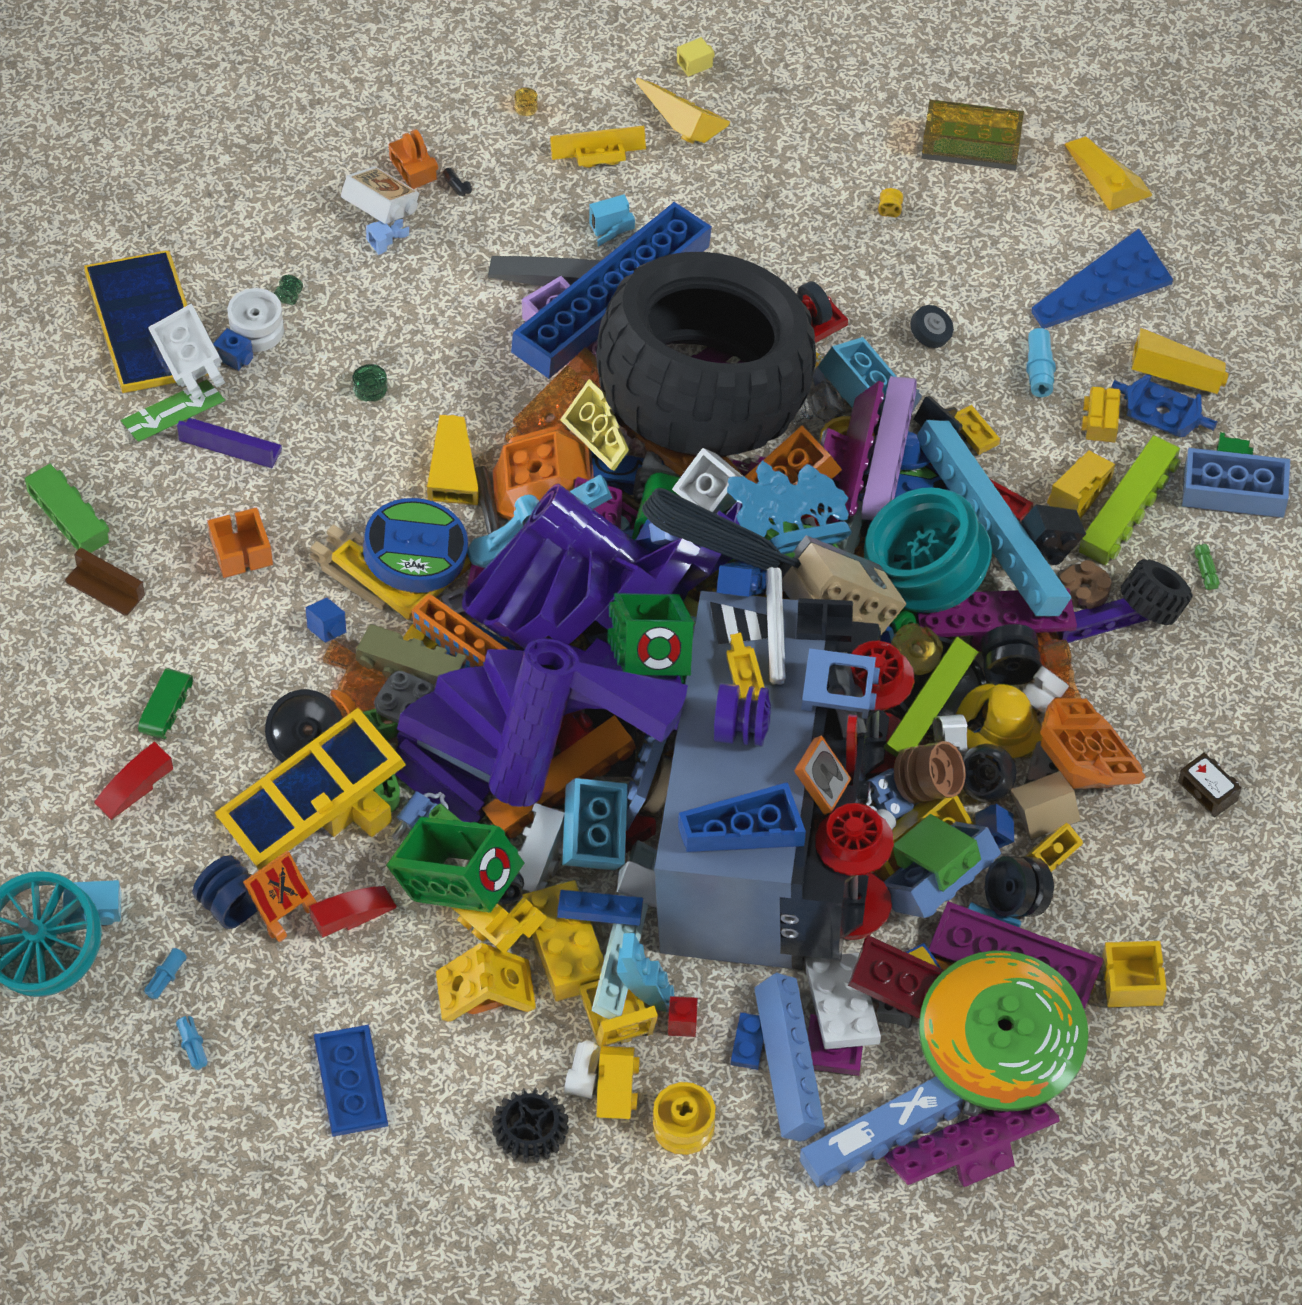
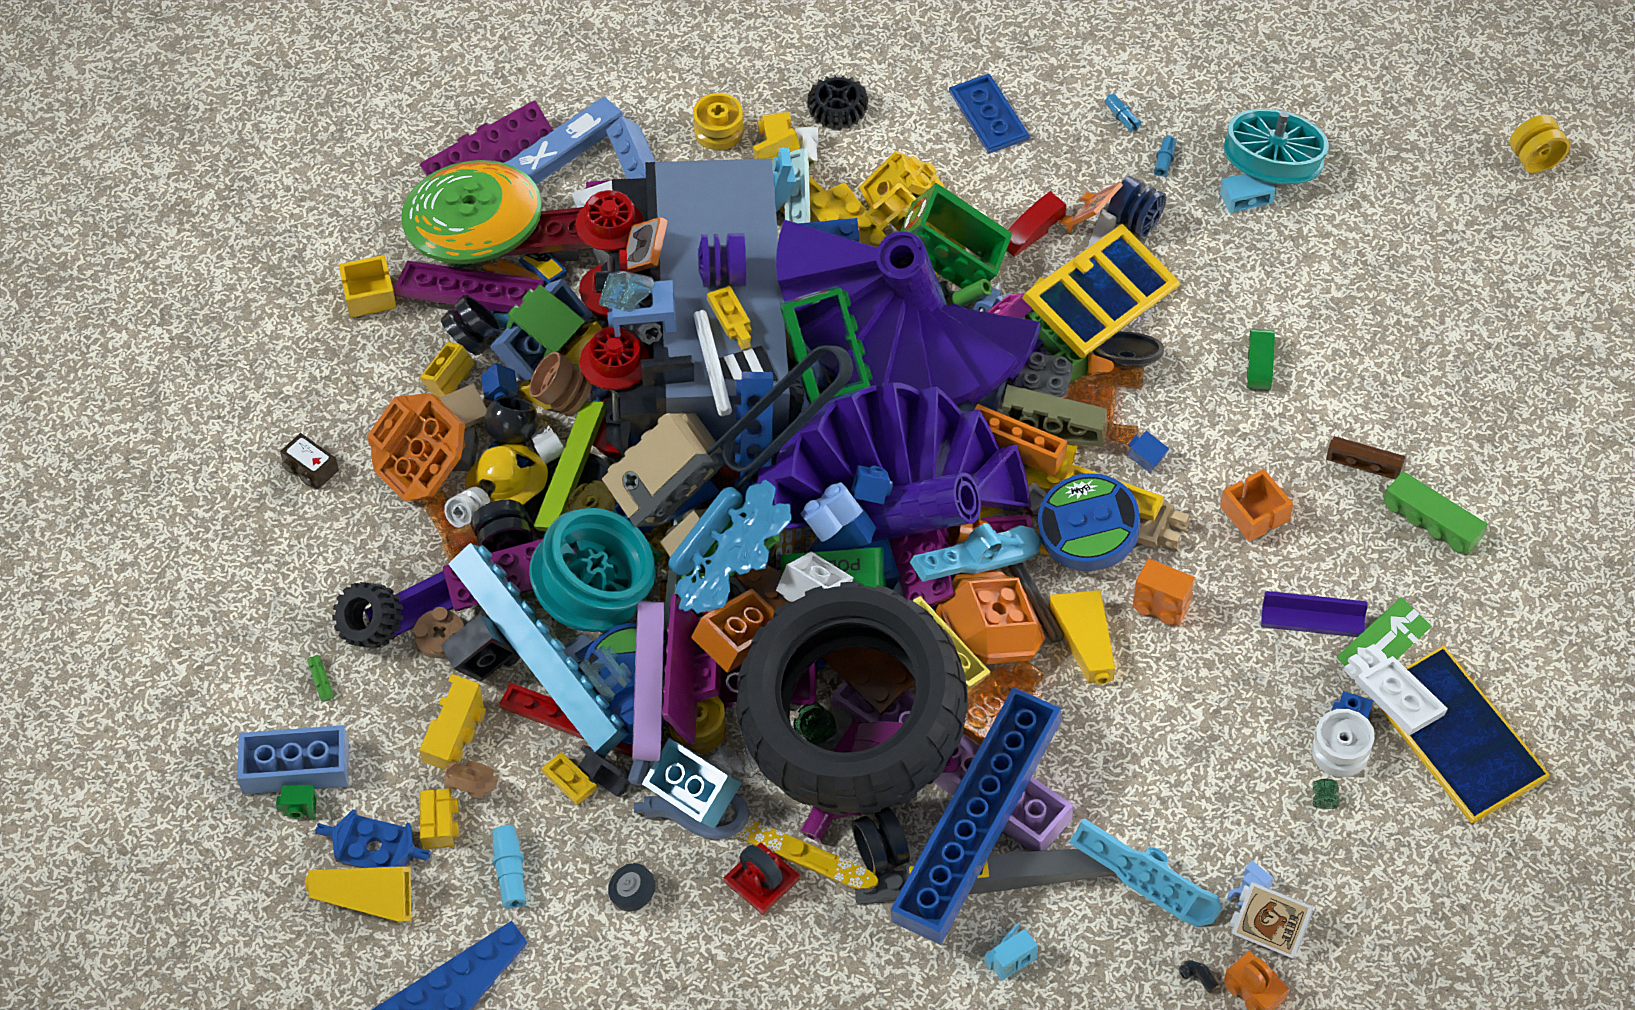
camera: 170 degrees right, 0 degrees up
red slope [94,741,173,820] -> none
clear green wheel [352,364,388,402] -> none
blue wedge [678,782,806,852] -> none
lime brick [1079,435,1181,566] -> none
none -> medium nougat plate [444,761,498,798]
none -> clear light blue brick [579,645,632,701]
none -> clear light blue slope [599,271,655,312]
none -> blue brick [851,465,892,504]
none -> dark pink slope [987,293,1032,318]
none -> medium azure piece [1069,818,1222,927]
none -> orange piece [1132,558,1195,626]

